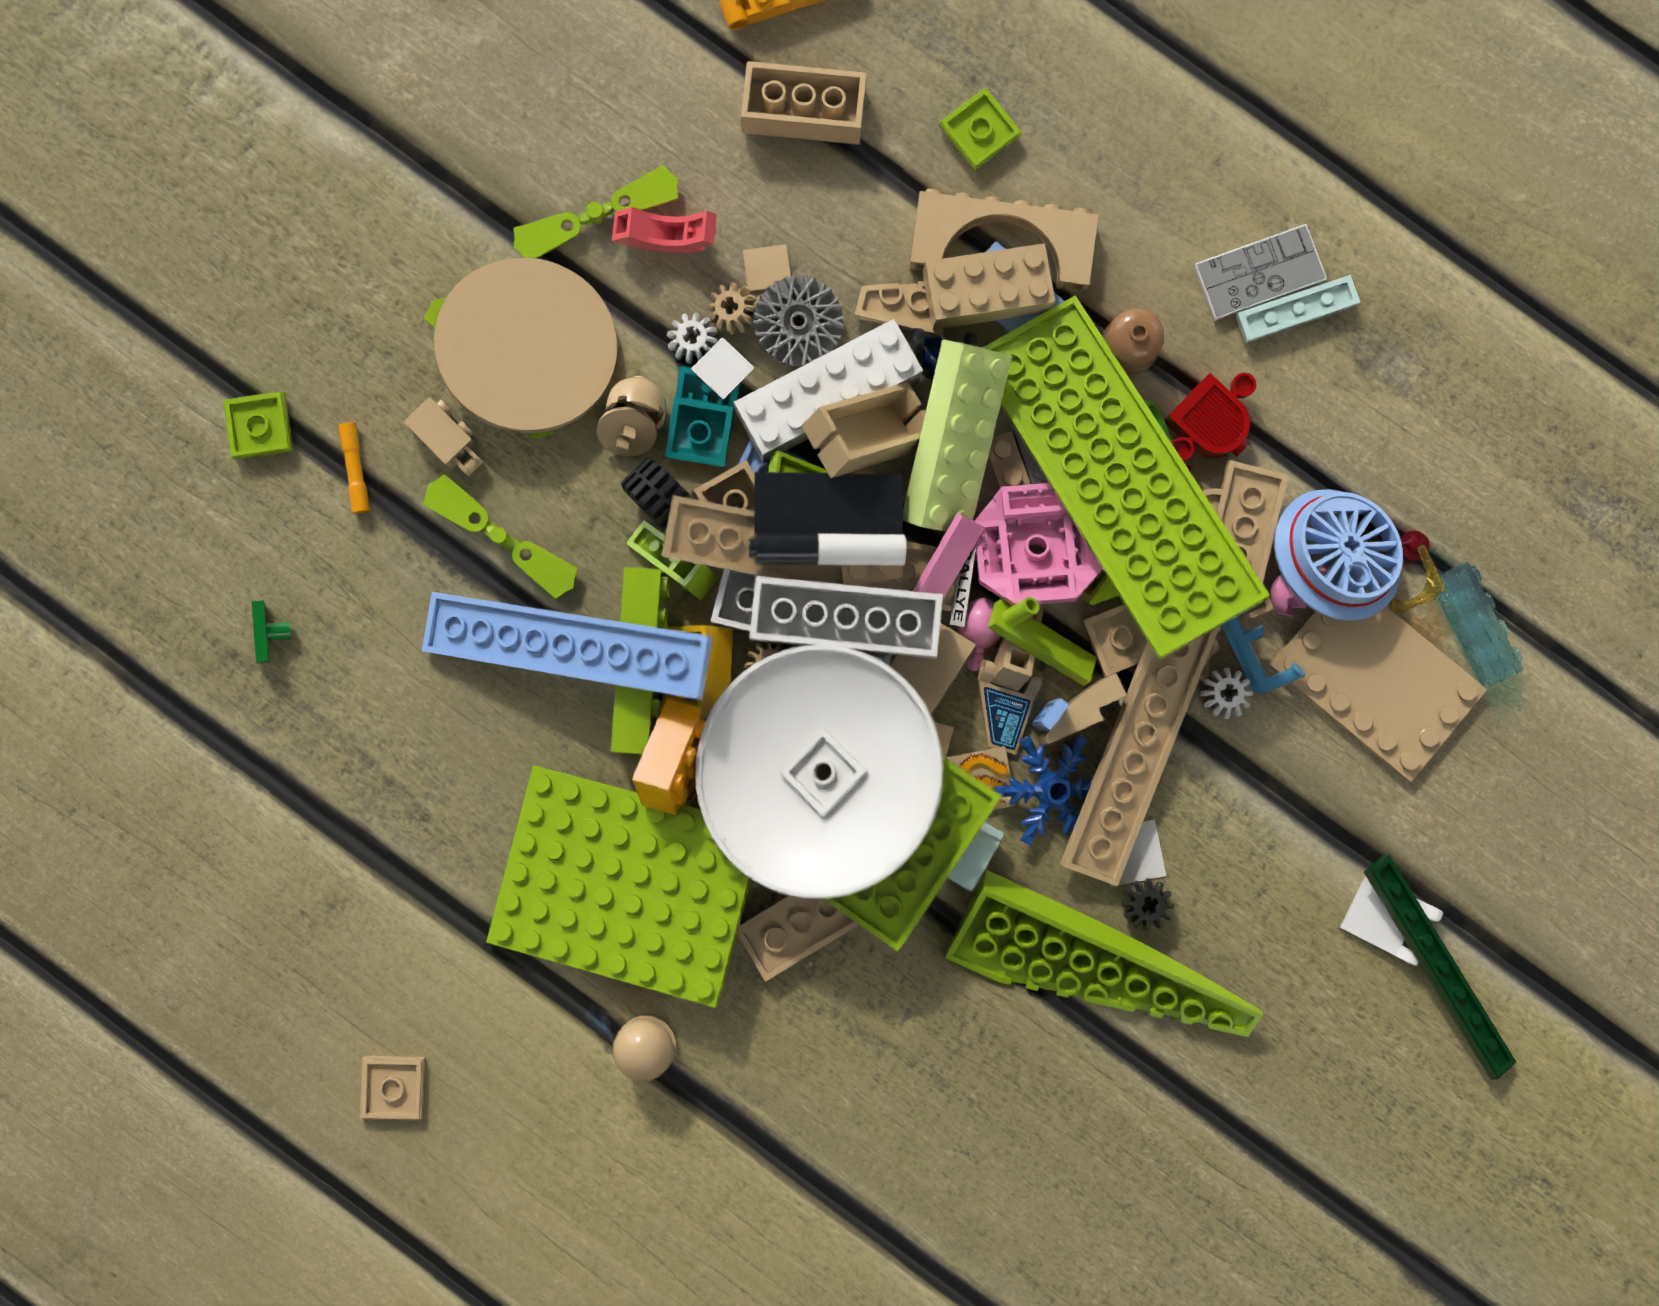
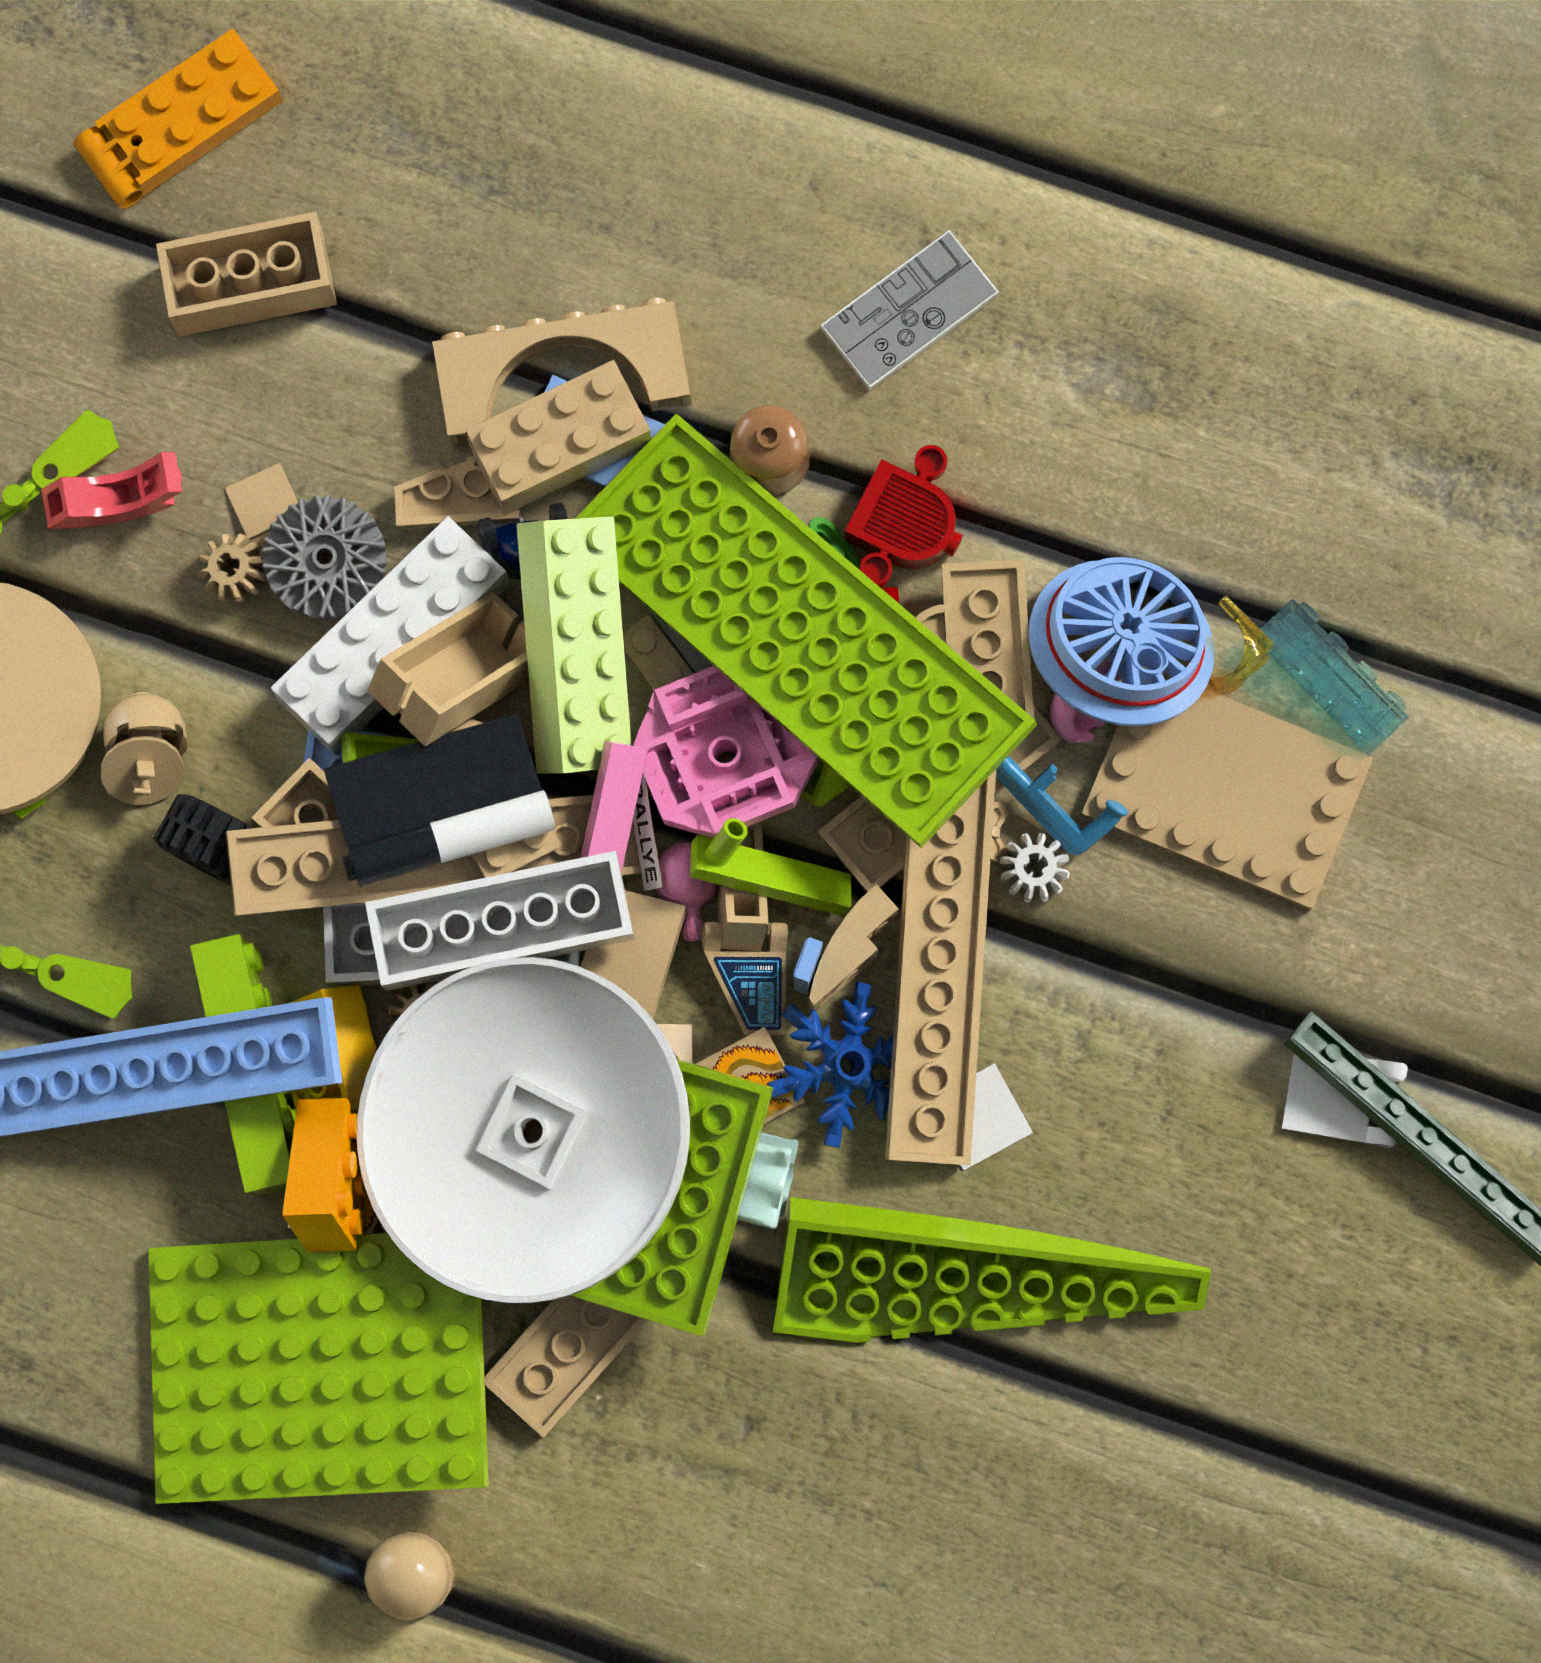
camera: 15 degrees left, 5 degrees down
lime slope [626,520,719,600] -> none
teal slope [665,365,740,467] -> none
white gear [667,313,718,364] -> none
white sticker [691,337,755,399] -> none
lime plate [938,87,1022,172] -> none
pearl dark grey gear [1121,878,1174,931] -> none
light aqua plate [1235,275,1361,343] -> none
dark red tile [1400,531,1430,562] -> none

